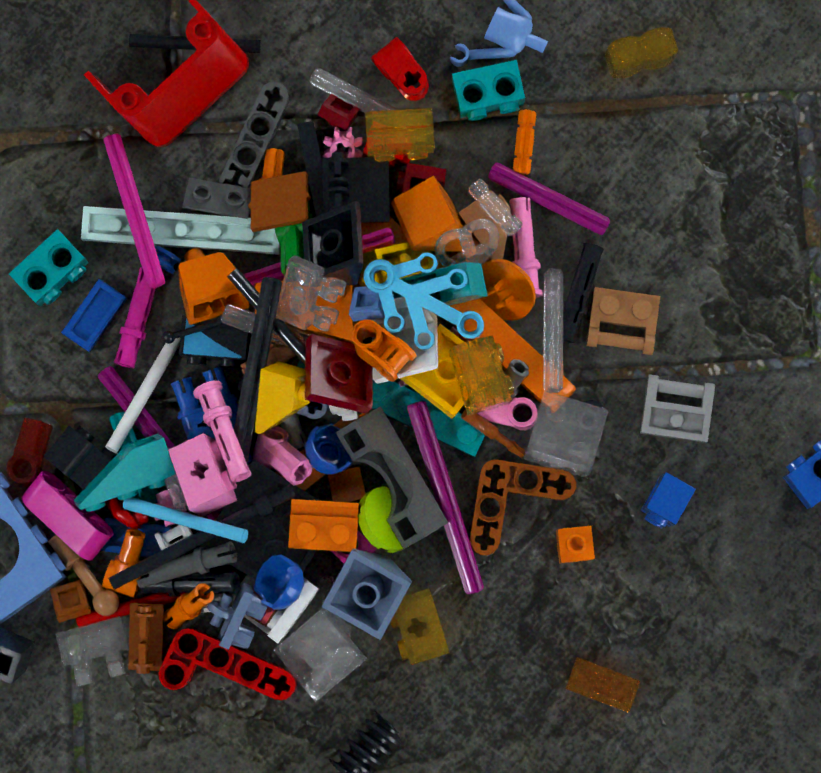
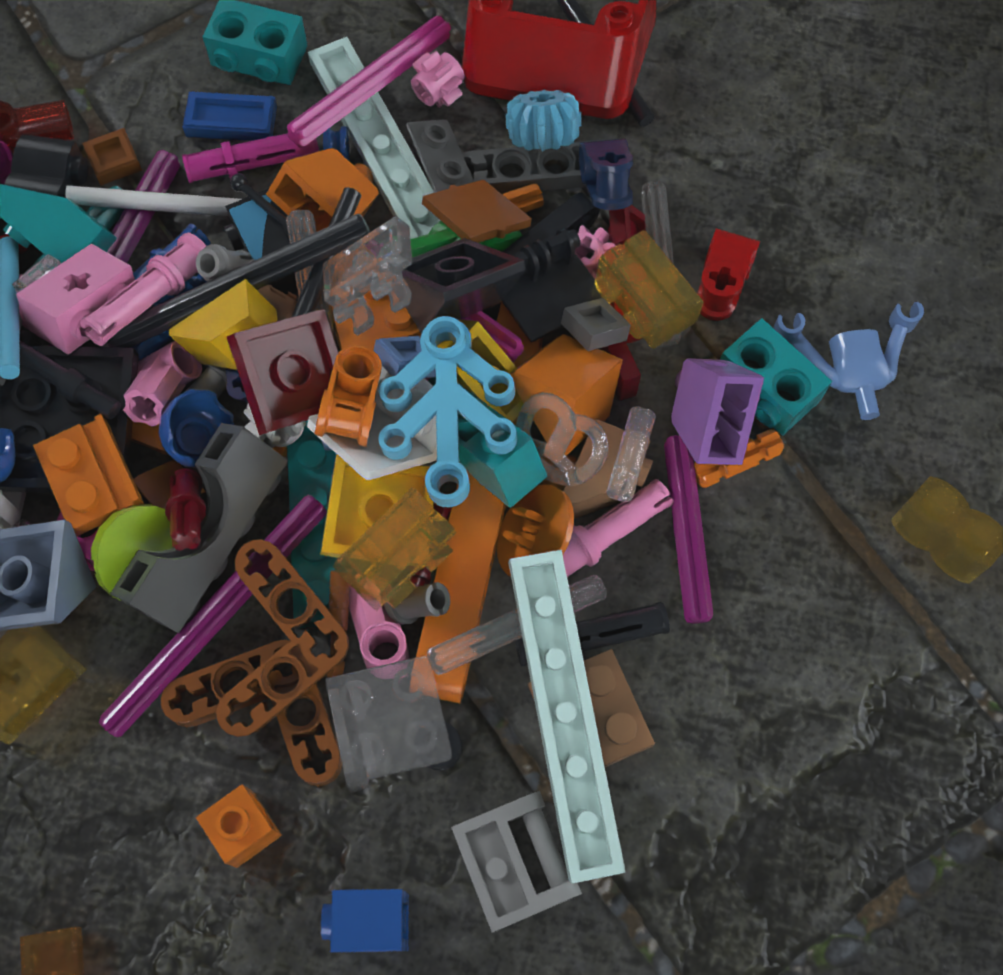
camera: 55 degrees right, 15 degrees down
none -> dark orange tile [82,128,142,186]
none -> dark red axle [165,468,206,551]
none -> light grey pin [196,244,254,282]
none -> dark orange beam [216,539,350,737]
none -> bright pink gear [411,51,464,108]
none -> medium azure gear [506,89,581,152]
none -> light aqua plate [508,550,626,884]
none -> dark grey plate [561,298,631,351]
none -> dark blue piece [579,138,633,210]
none -> medium lavender torso [671,358,764,465]

